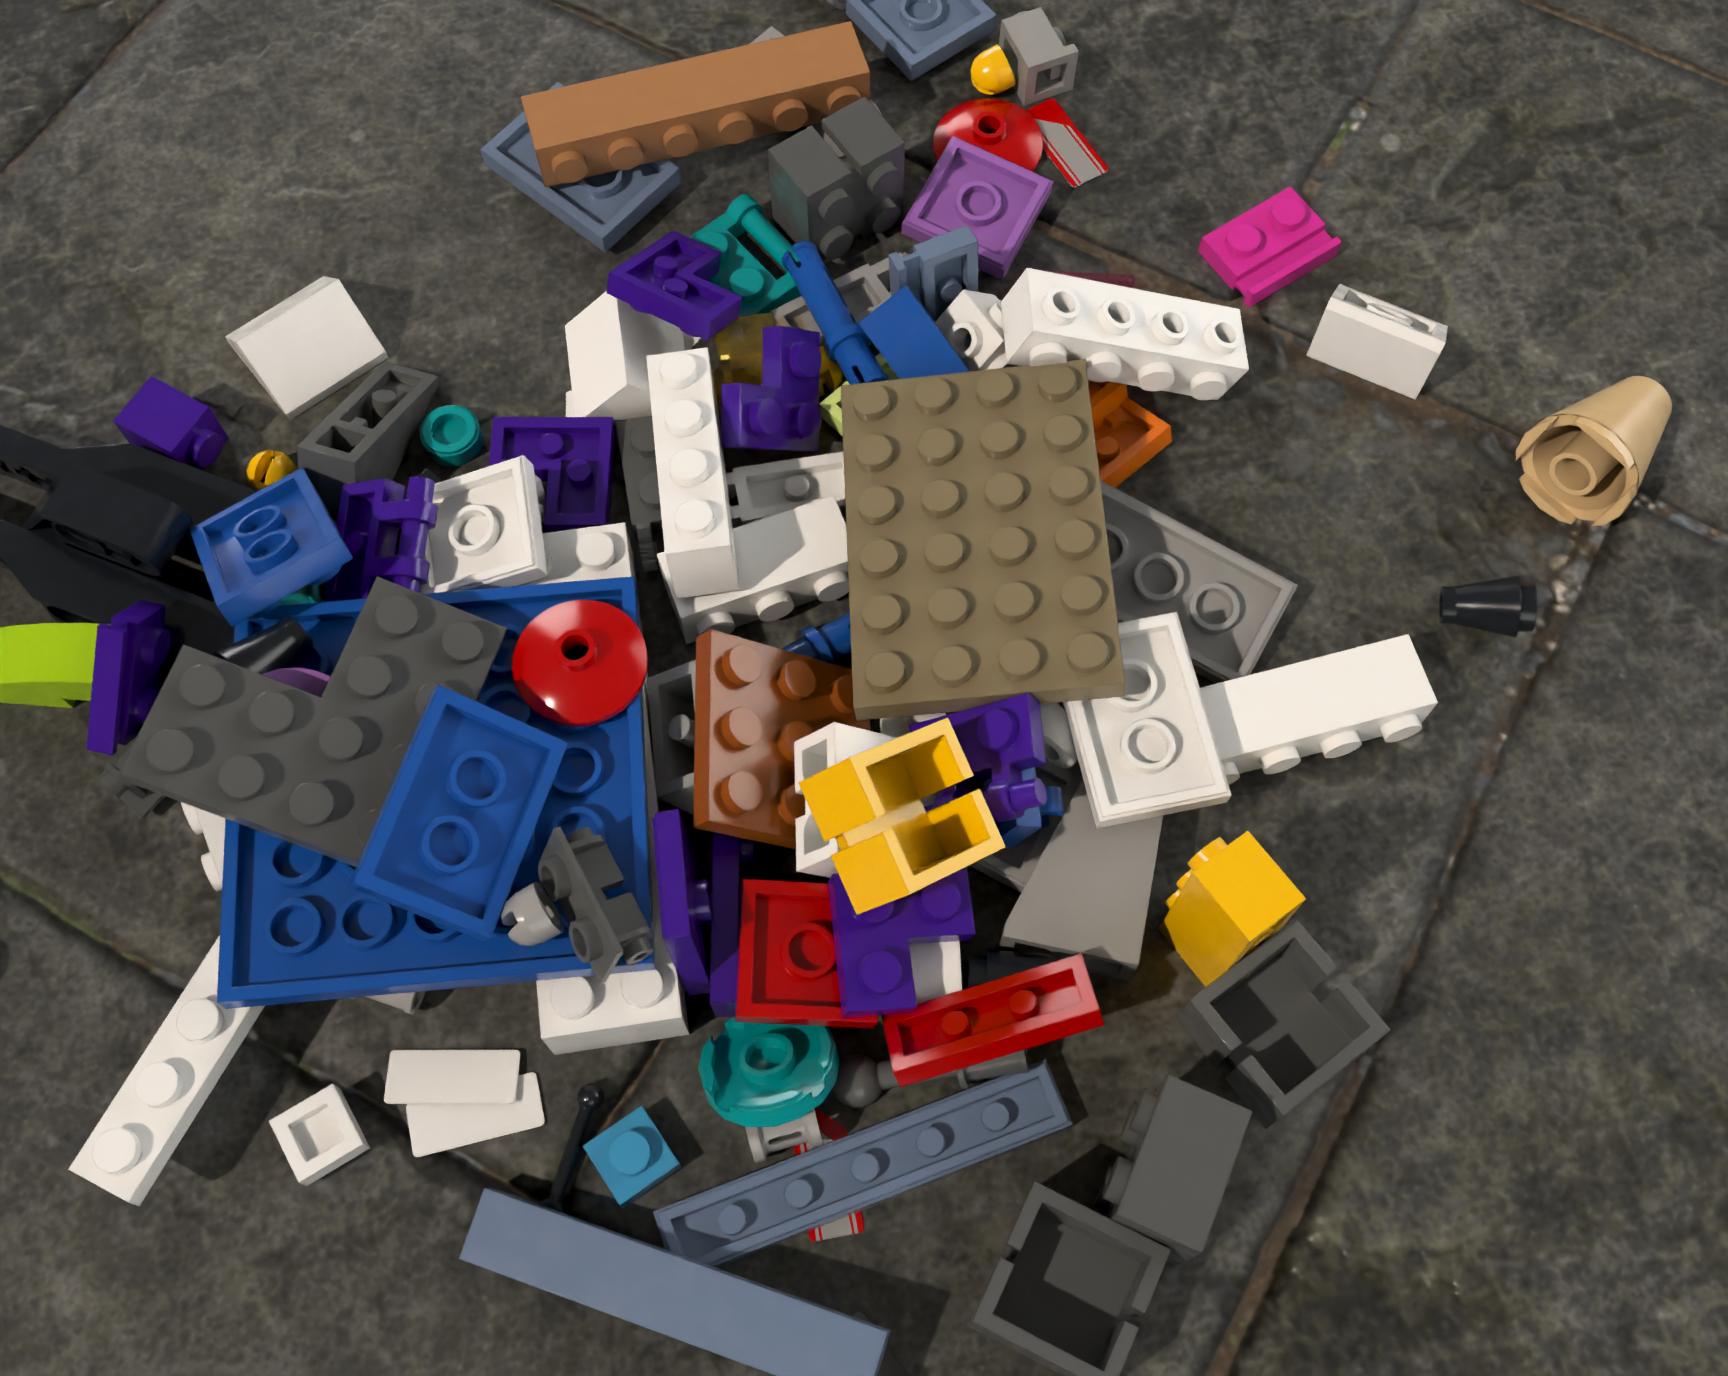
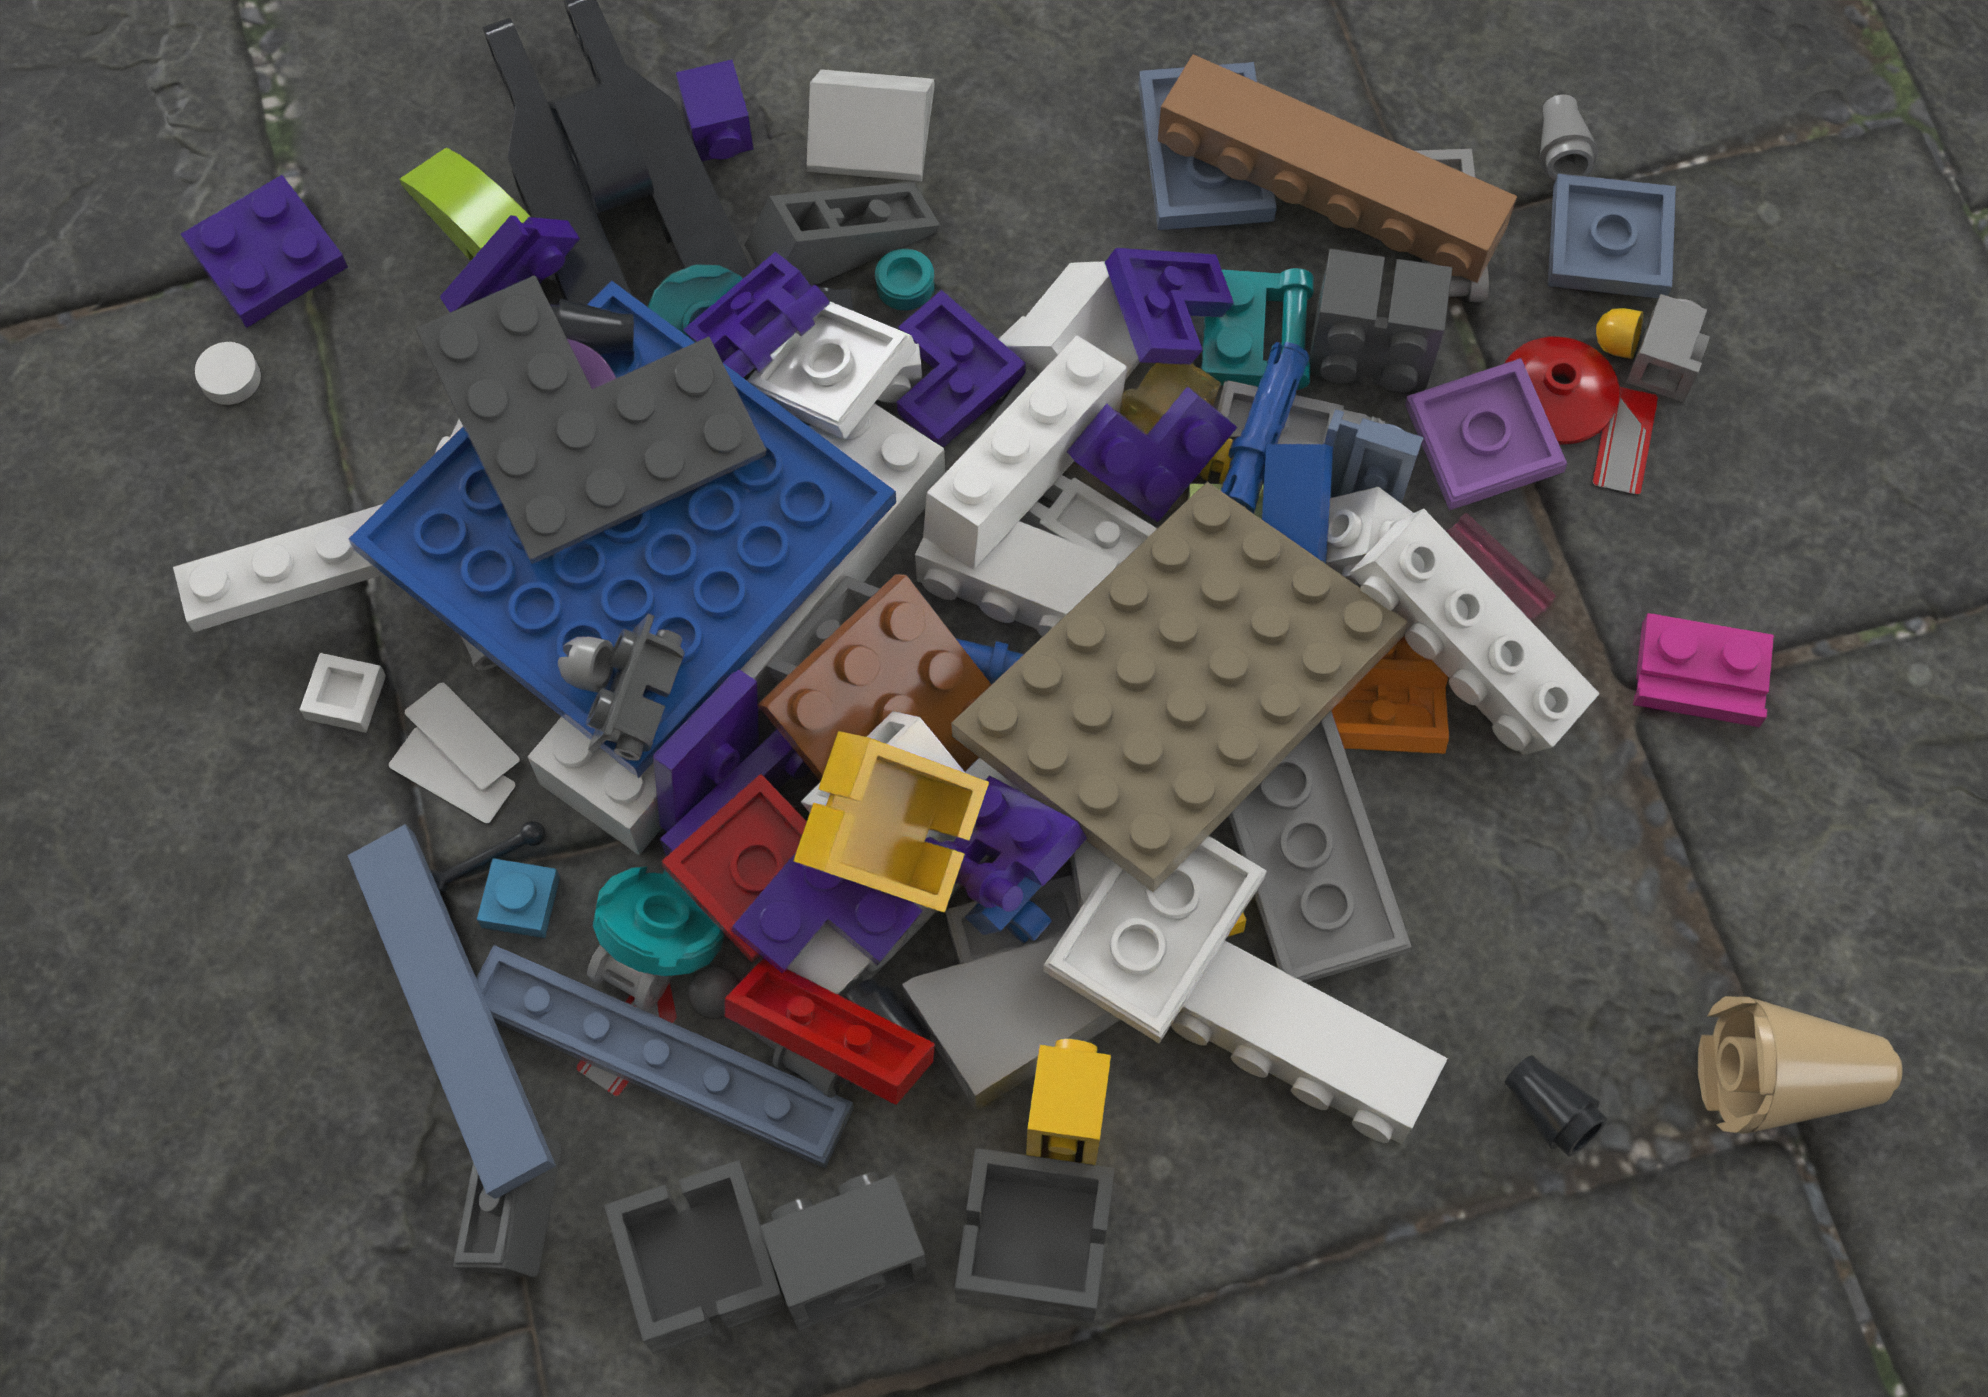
camera: 45 degrees right, 0 degrees up
blue plate [189,467,353,627] -> none
yellow hinge [247,450,298,491] -> none
blue plate [348,685,568,941] -> none
red dish [512,600,648,727] -> none
white slope [1306,284,1448,400] -> none

